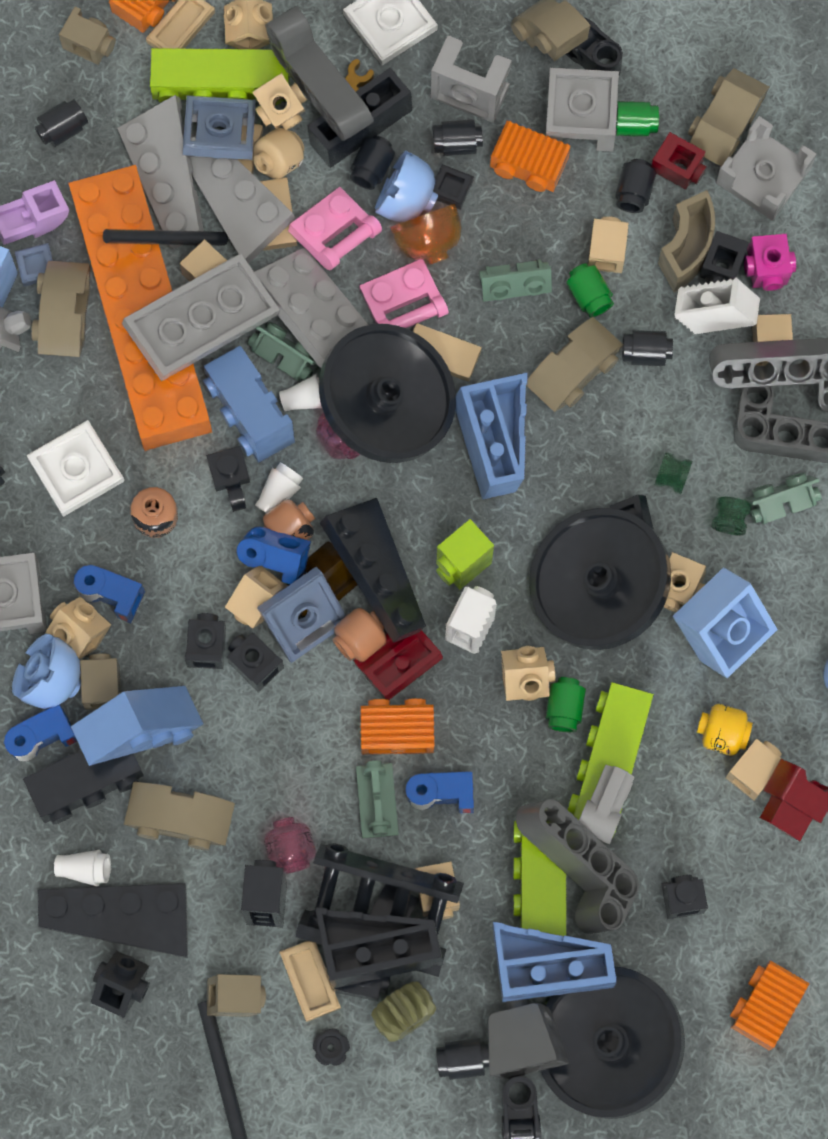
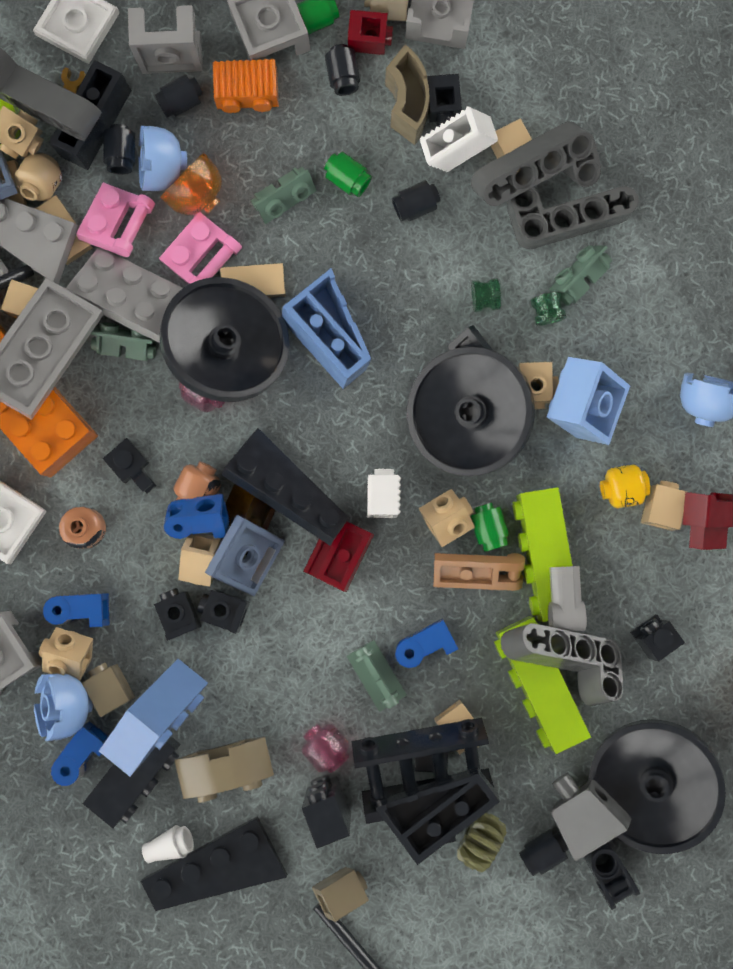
camera: 25 degrees left, 10 degrees up
black brick [90,950,150,1018] -> none
medium blue wedge [202,346,295,463] -> none
white cone [255,462,303,513] -> none
white cone [279,374,322,412] -> none
tan tile [280,941,341,1022] -> none
black plate [313,1029,350,1066] -> none
nougat head [332,608,387,662] -> none
orange brick [361,698,434,755] -> none
black tile [433,164,474,210] -> none
lime brick [436,519,494,590] -> none
medium blue wedge [492,922,616,1002] -> none
dark tan brick [526,317,623,412] -> none
tan brick [588,217,629,273] -> none
dark pink brick [744,234,796,291] -> none
none -> medium nougat plate [433,553,525,591]

